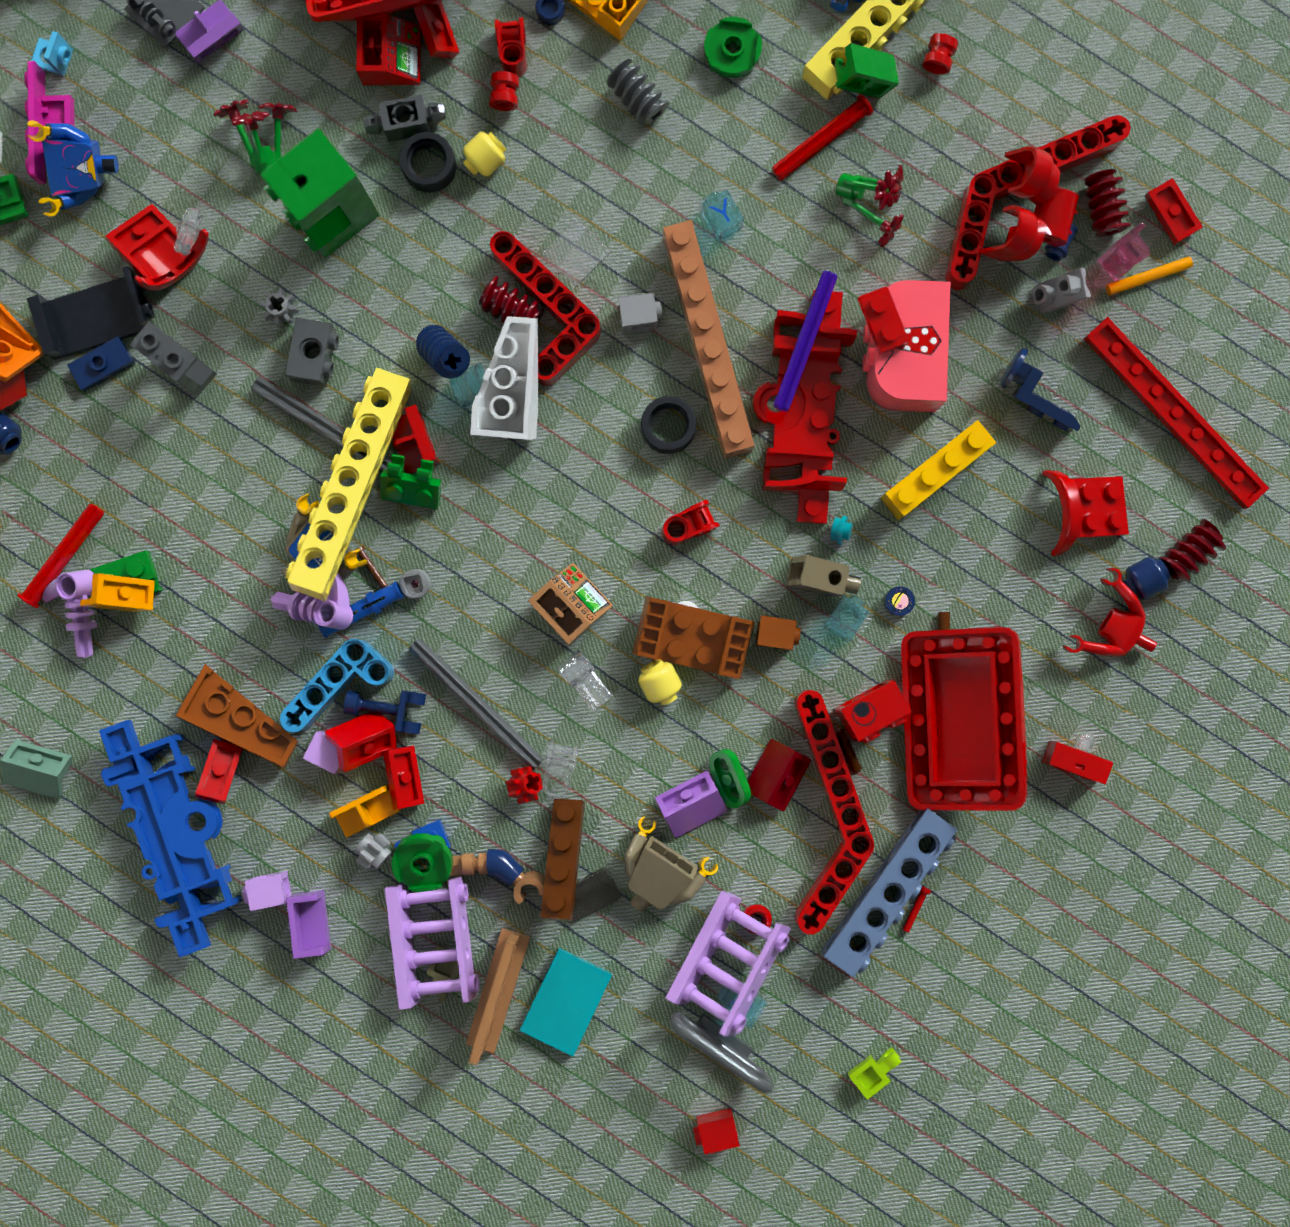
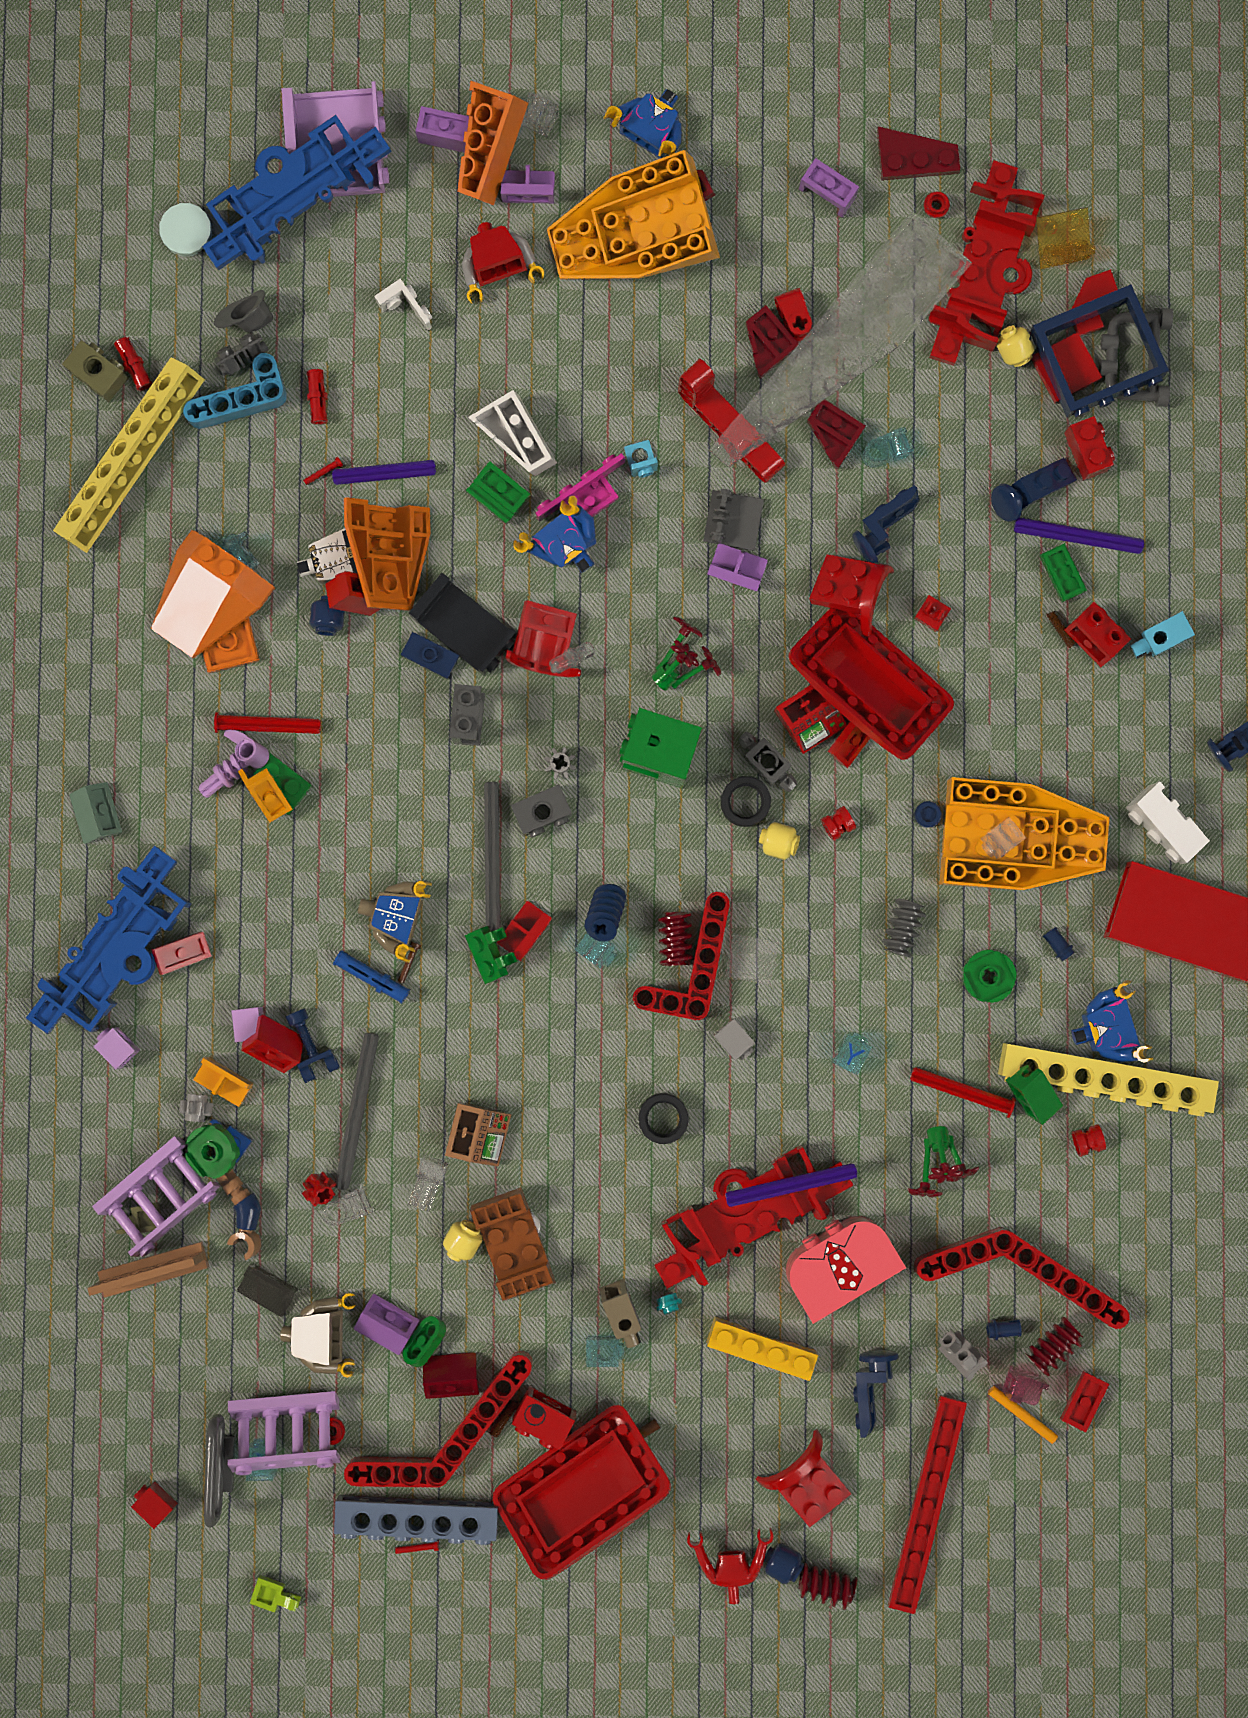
camera: 55 degrees right, 0 degrees up
dark orange wing [176,664,299,769] -> none
lavender piece [271,573,353,630] -> none
dark azure beam [280,639,394,732] -> none
light yellow brick [286,367,412,602] -> none
medium lavender panel [286,890,331,959] -> none
red plate [383,745,425,810] -> none
light grey tile [399,569,431,599] -> none
white wedge [470,316,538,440] -> none
red piece [494,17,527,77] -> none
teal tile [519,947,612,1057] -> none
reddish brown plate [540,799,585,922] -> none
red piece [662,499,720,545] -> none
nougat brick [663,220,755,459] -> none
dark orange brick [755,615,801,651] -> none
red plate [857,286,910,355] -> none
tile [884,586,915,616] -> none
red piece [979,146,1079,261] -> none
red piece [1041,731,1114,785] -> none

